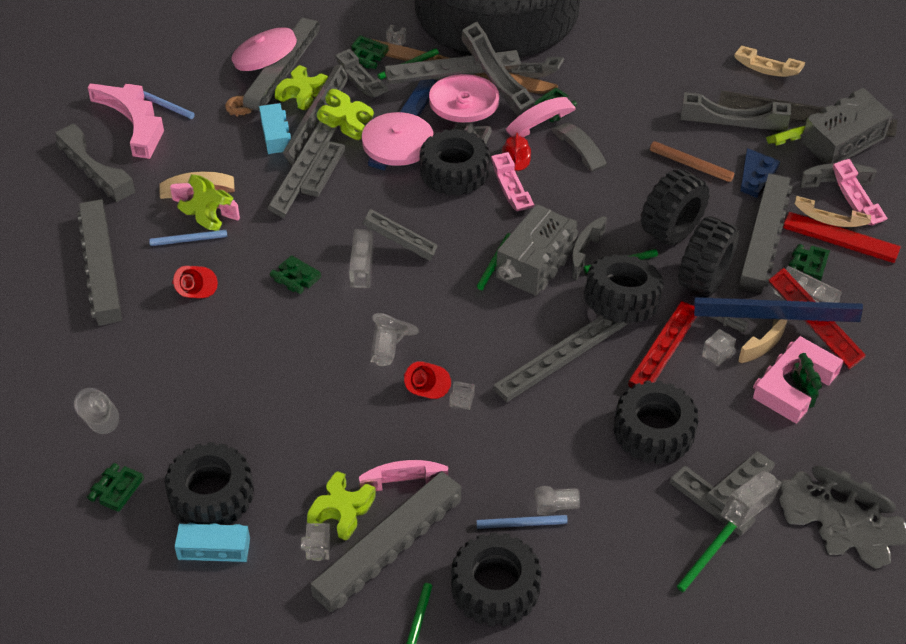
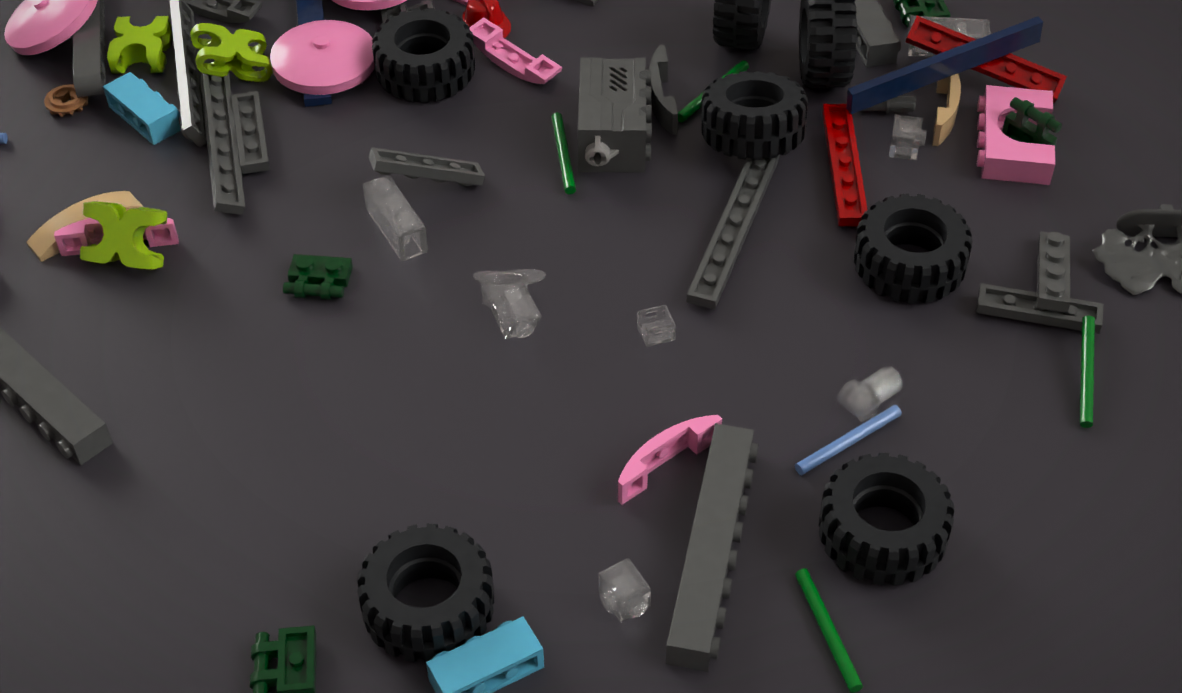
camera: 30 degrees left, 0 degrees up
clear piece [74,388,119,434] -> none
medium blue bar [150,230,227,246] -> none
red piece [172,266,218,298] -> none
lime piece [307,471,376,540] -> none
red piece [404,361,451,399] -> none
clear brick [721,470,782,528] -> none

